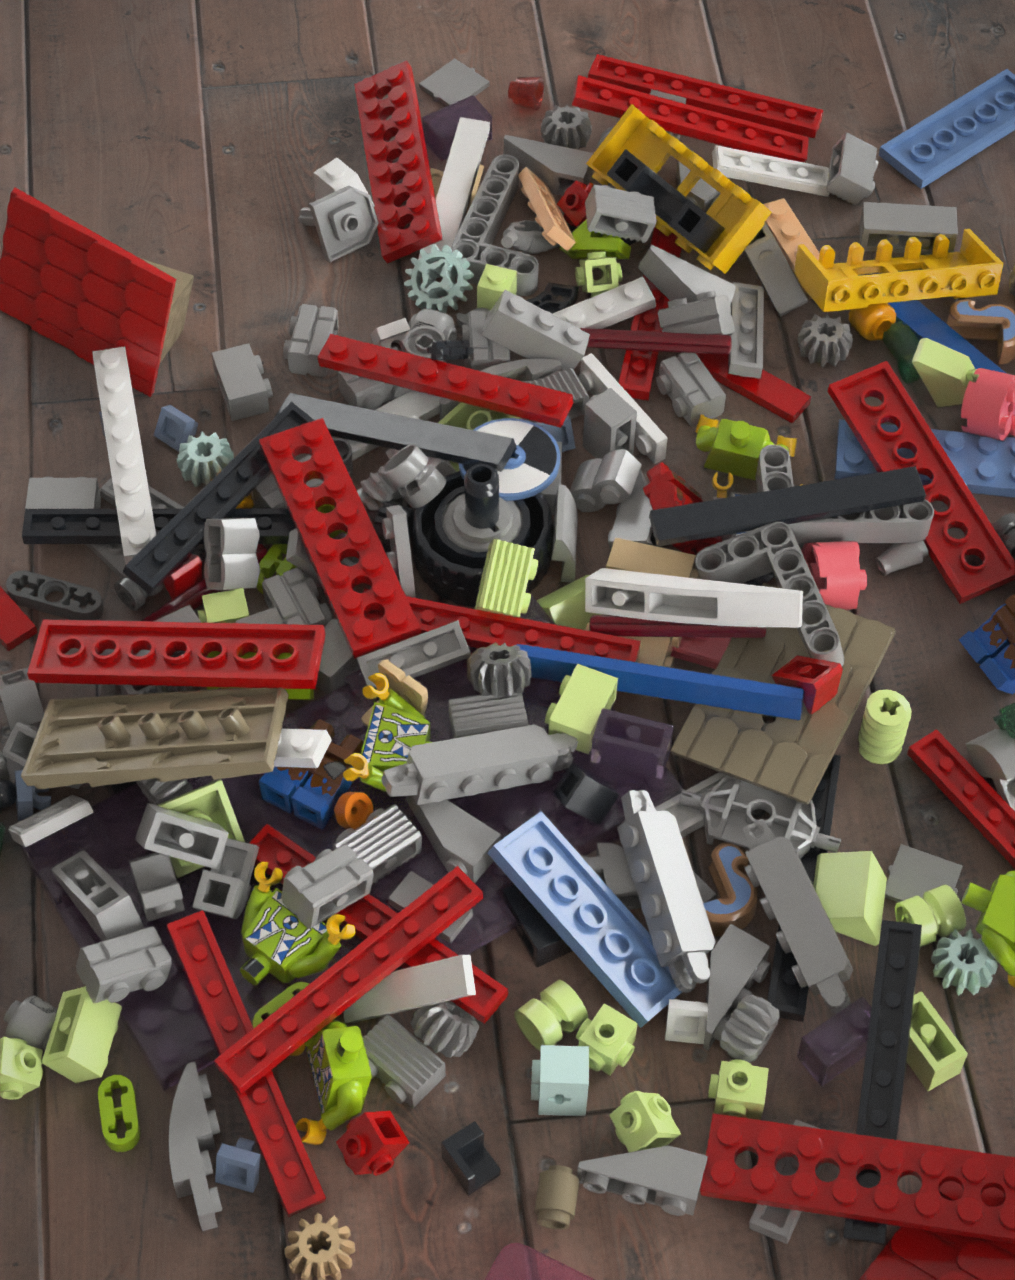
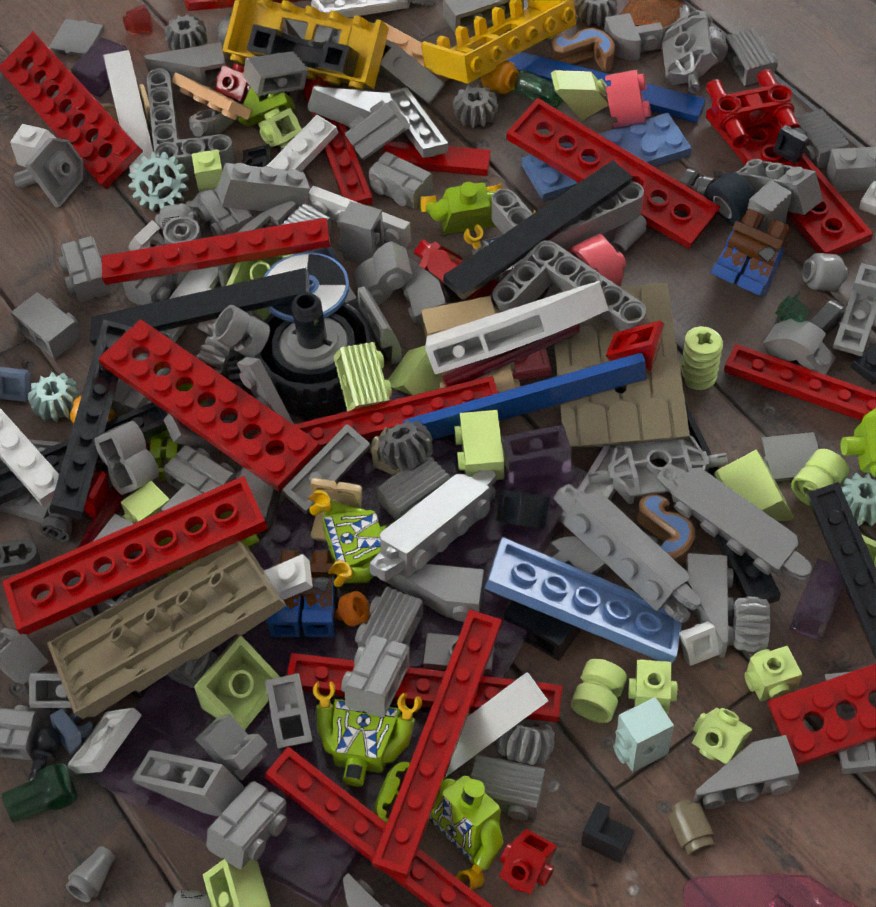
camera: 25 degrees left, 0 degrees up
light grey brick [135,803,229,869] -> none
black axle [427,340,474,360] -> none
dark red axle [580,328,732,355] -> none

